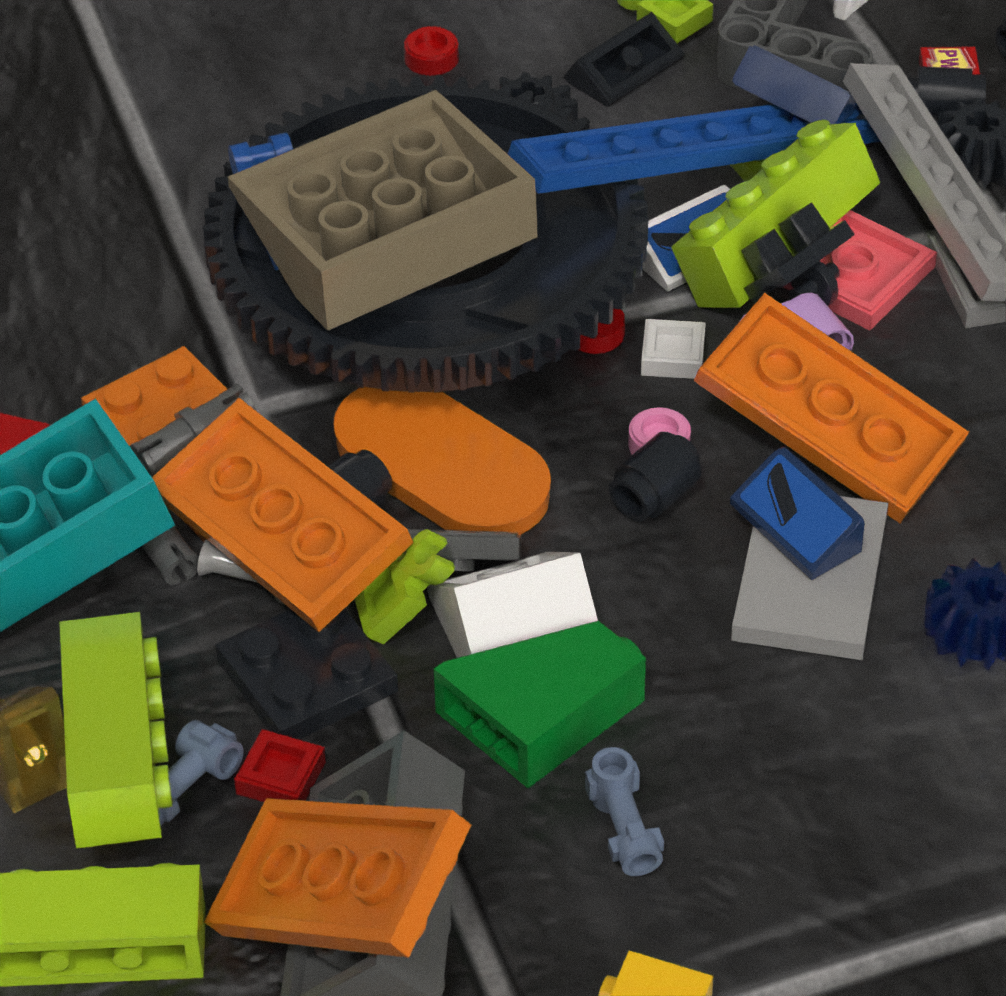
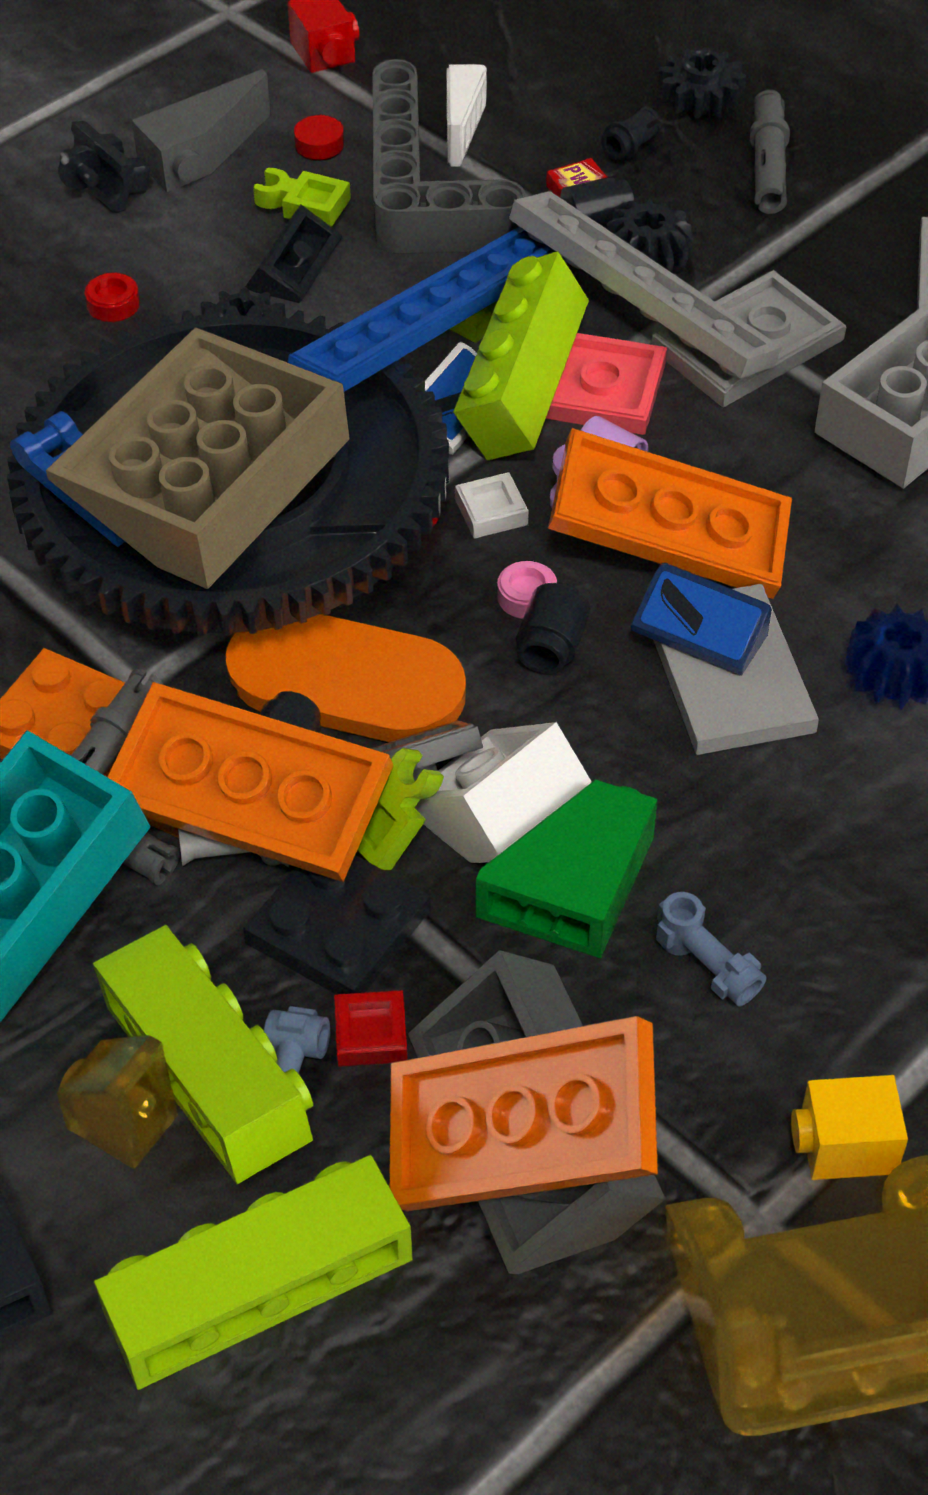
camera: 25 degrees left, 5 degrees up
dark blue slope [733,45,857,124] -> none
black hips [741,202,855,306] -> none

